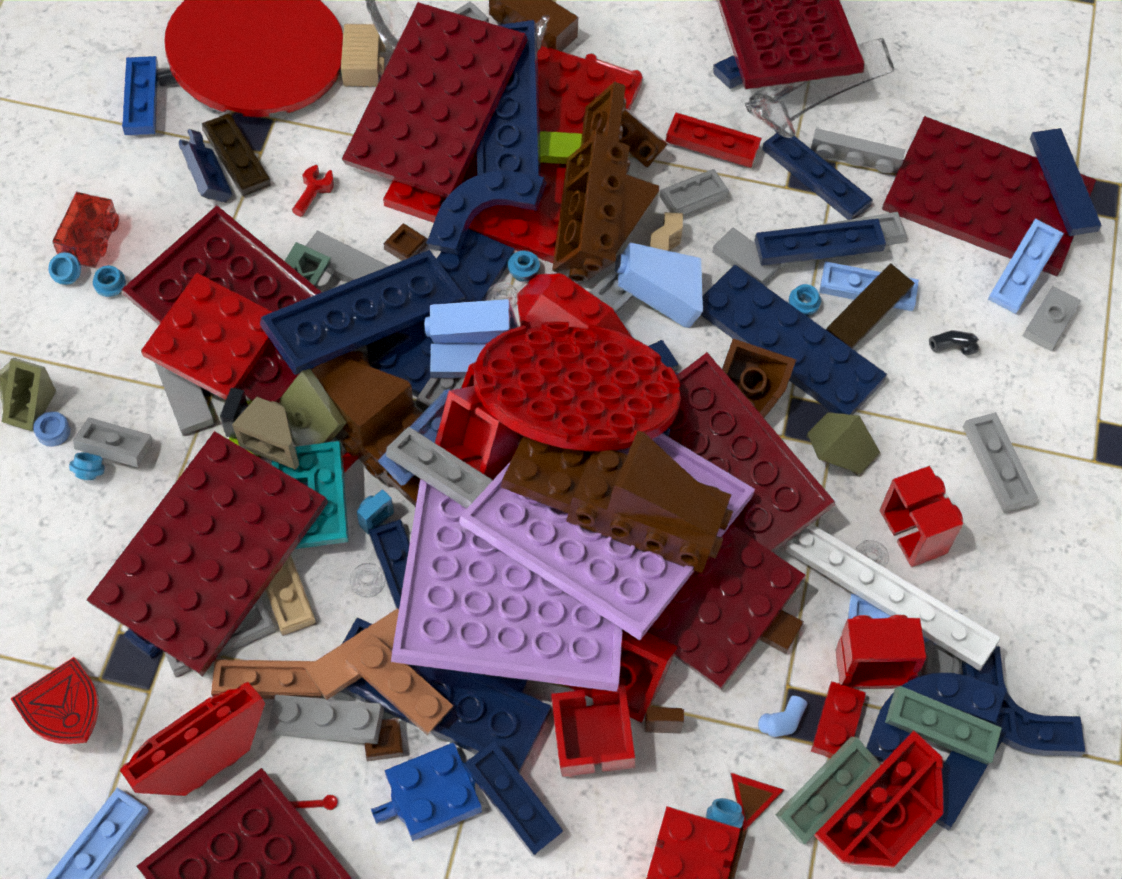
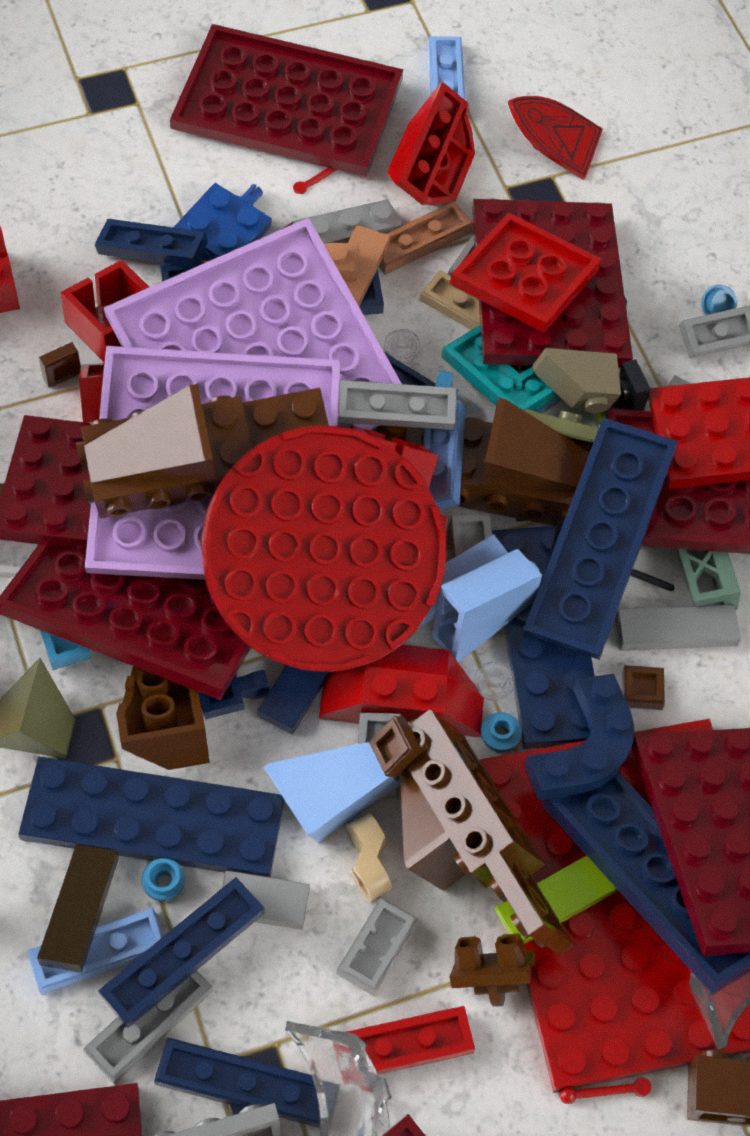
camera: 145 degrees right, 0 degrees up
none -> reddish brown tile [369,716,422,777]
none -> red plate [450,212,602,333]

